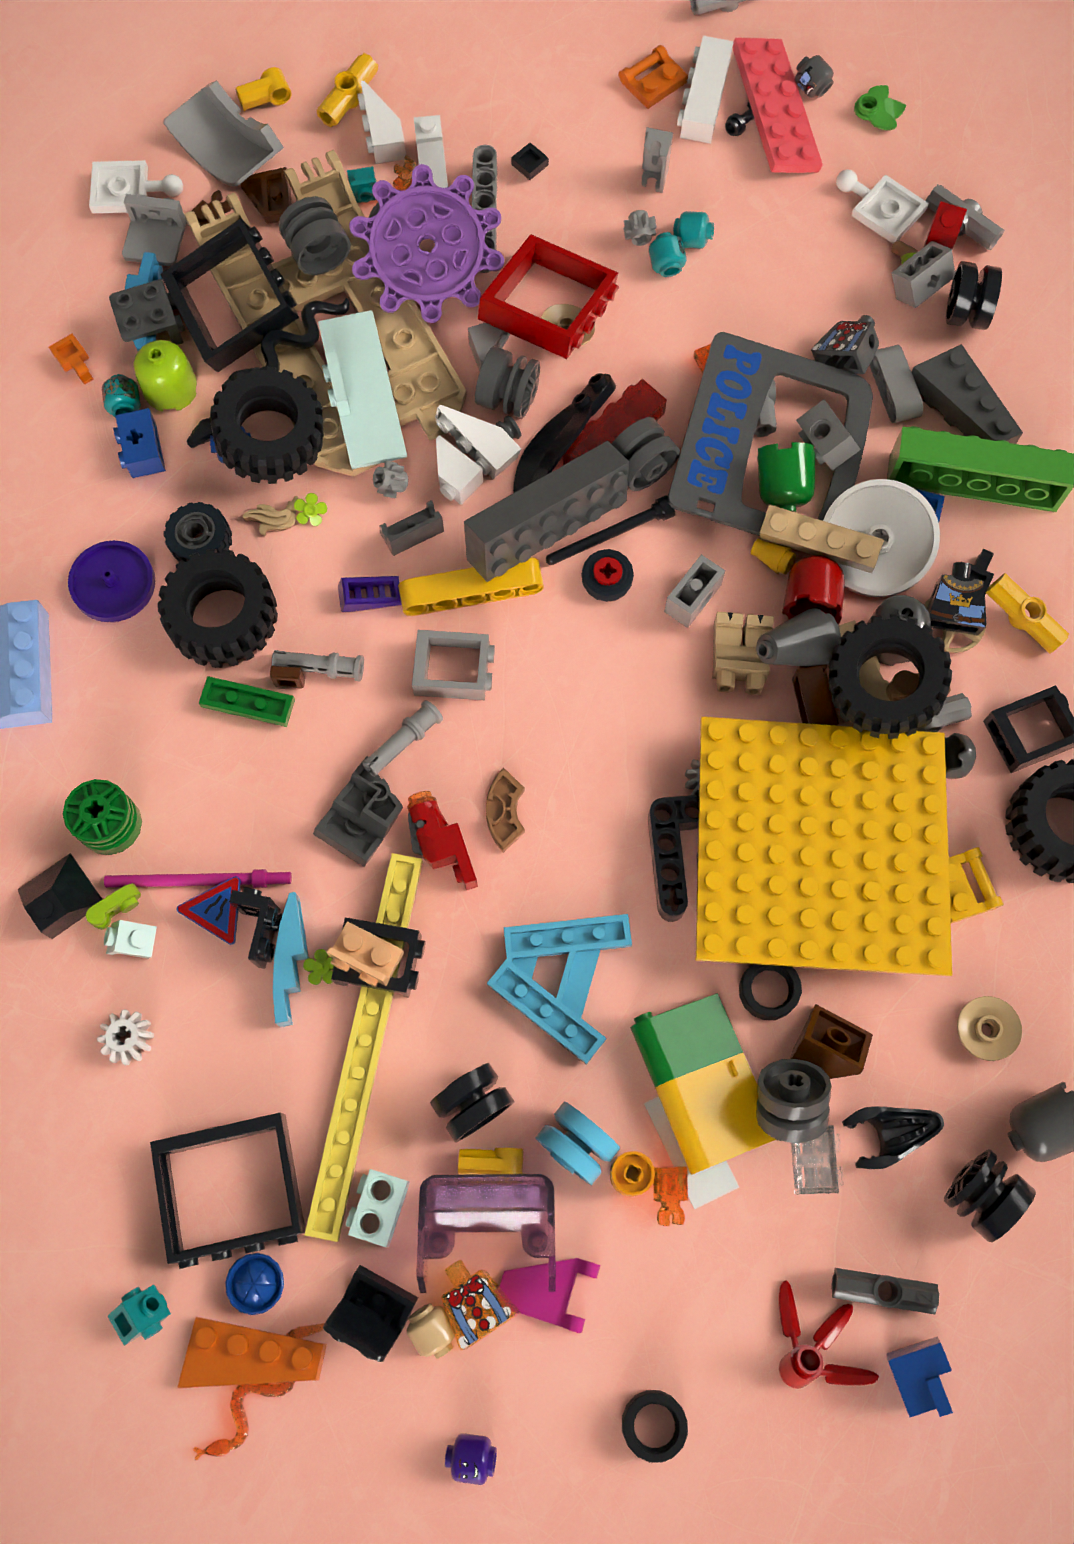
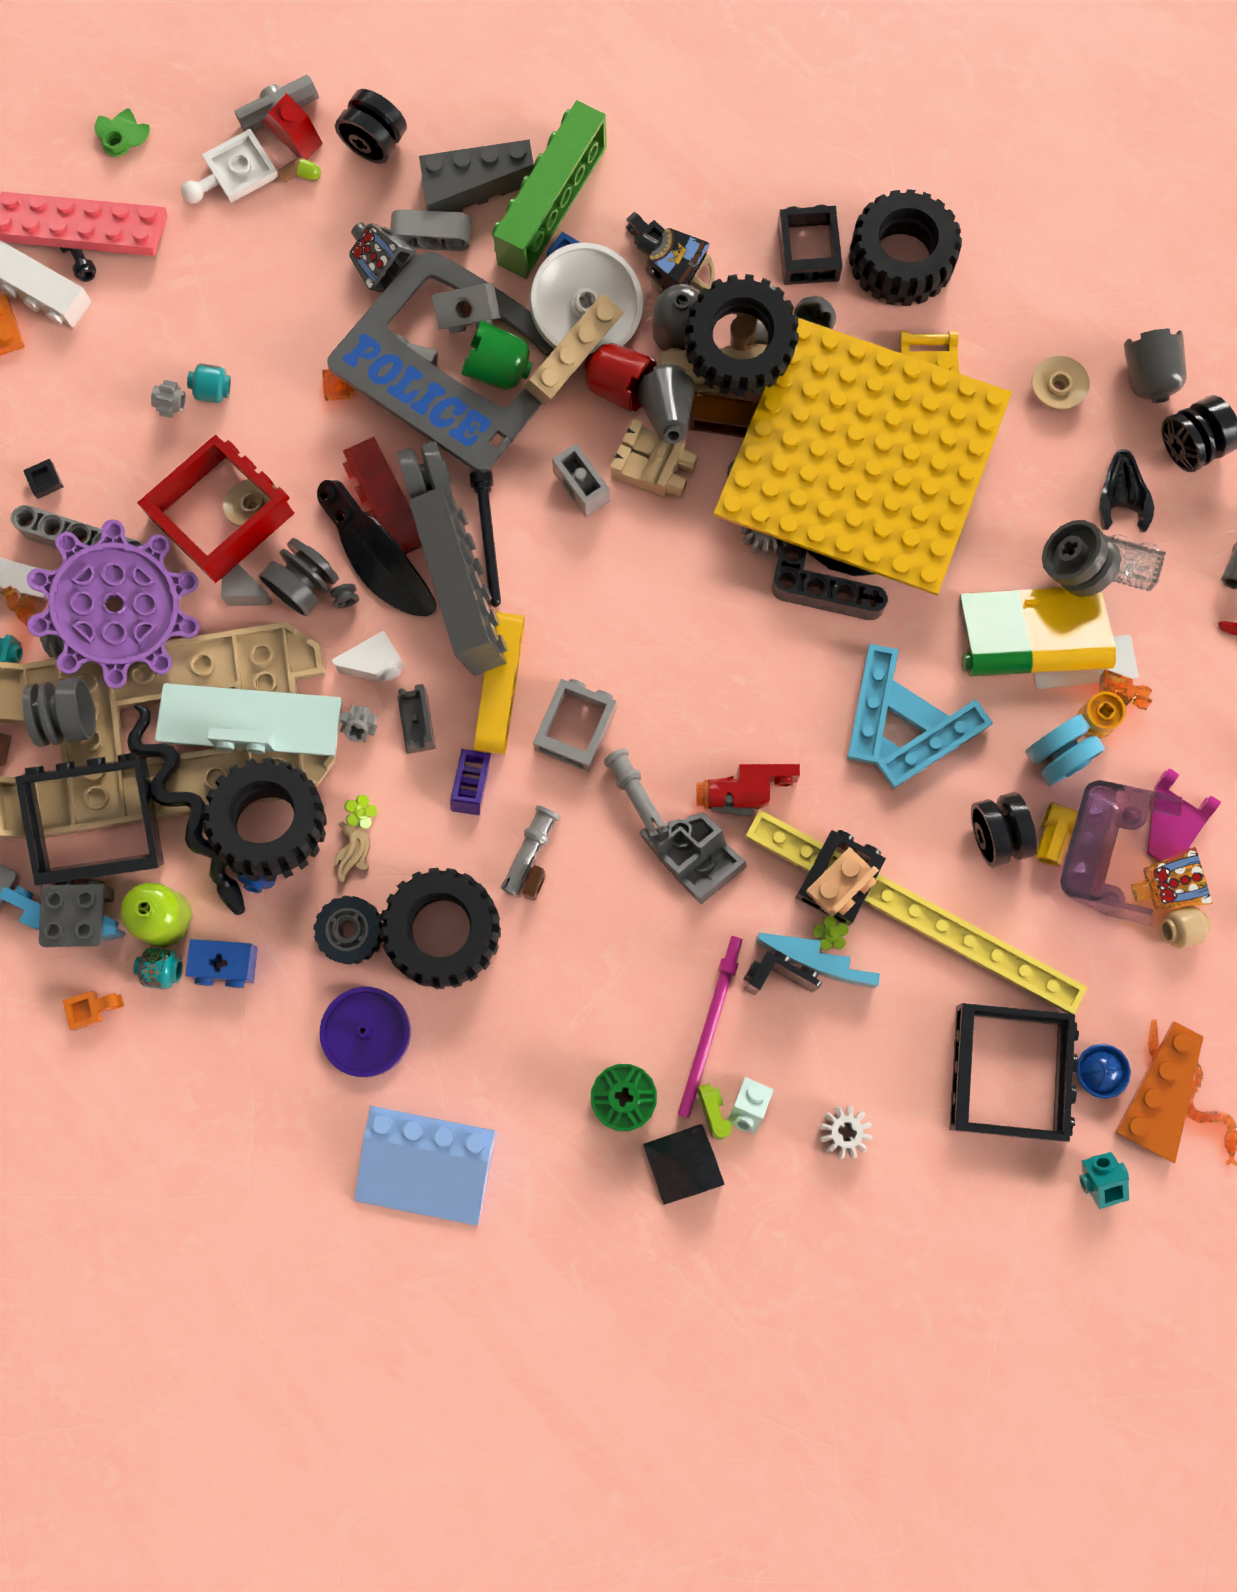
camera: 70 degrees left, 5 degrees up
piece [177,876,241,945] -> none
green plate [199,676,295,727] -> none
black bracket [323,1265,419,1362] -> none
light aqua brick [346,1169,410,1248] -> none
white slope [435,405,521,479] -> none
medium nougat tile [486,767,525,853] -> none
black wheel [581,549,634,602] -> none
light grey hinge [641,127,673,193] -> none
teal head [673,211,714,249] -> none
black tyre [739,964,802,1020] -> none
yellow cone [750,539,796,575] -> none
reddish brown slope [790,1004,873,1079] -> none
dark grey head [795,55,834,98] -> none
light grey brick [891,241,955,308] -> none
yellow piece [986,573,1069,654] -> none

